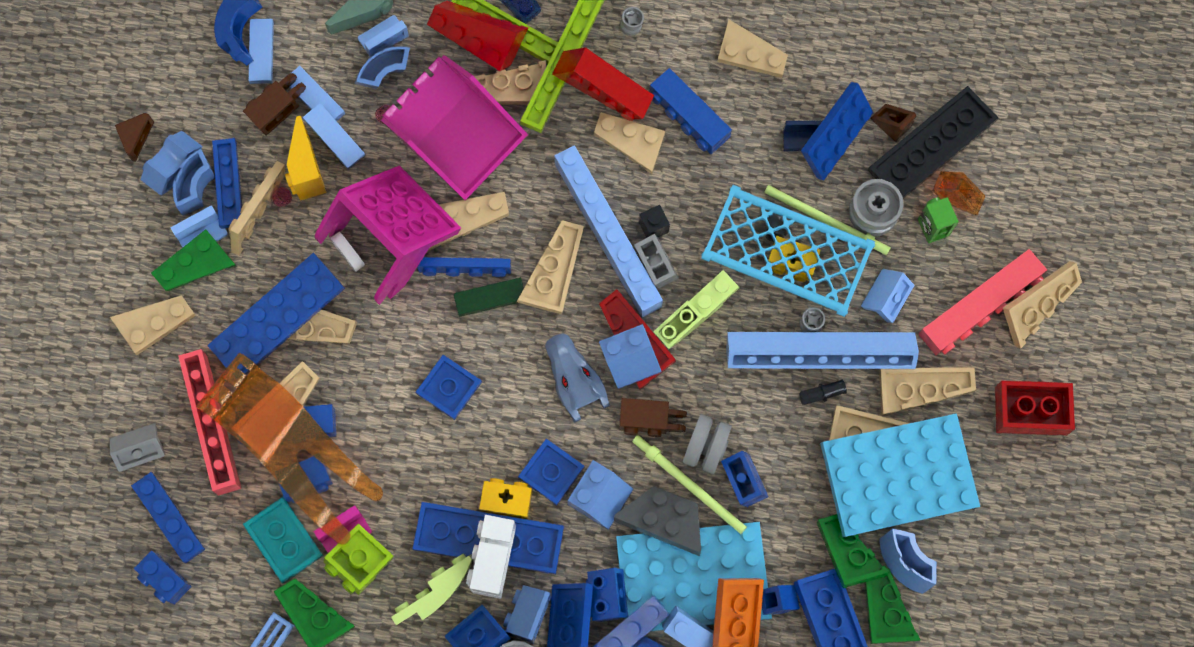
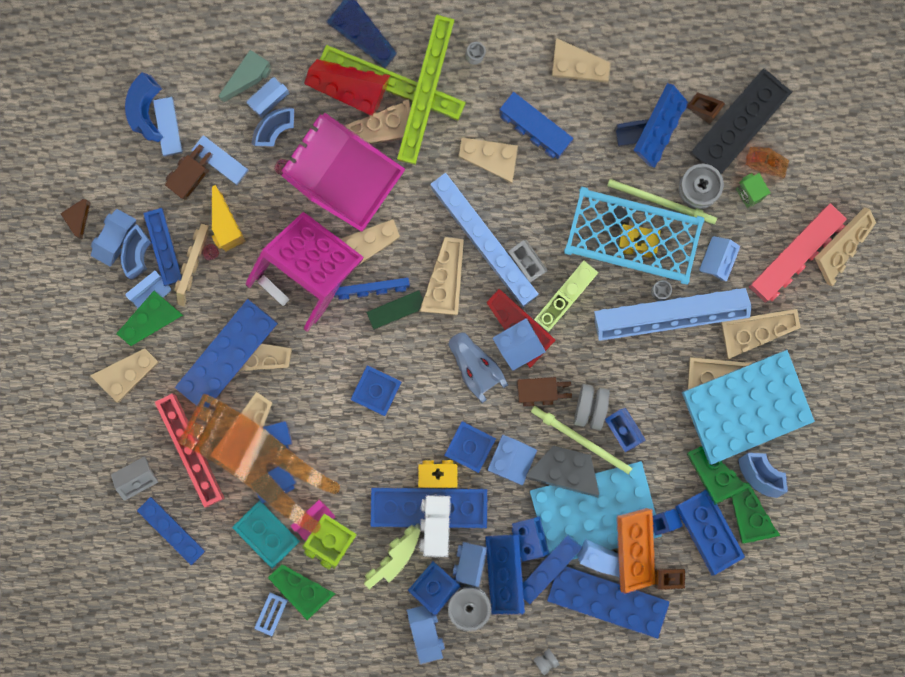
camera: 10 degrees left, 10 degrees up
blue brick [134,550,192,605] -> none
light blue tile [303,103,365,169] -> none
red wedge [552,47,654,121] -> none
black brick [638,205,670,238] -> none
black axle [799,379,847,405] -> none
red brick [995,381,1075,436] -> none

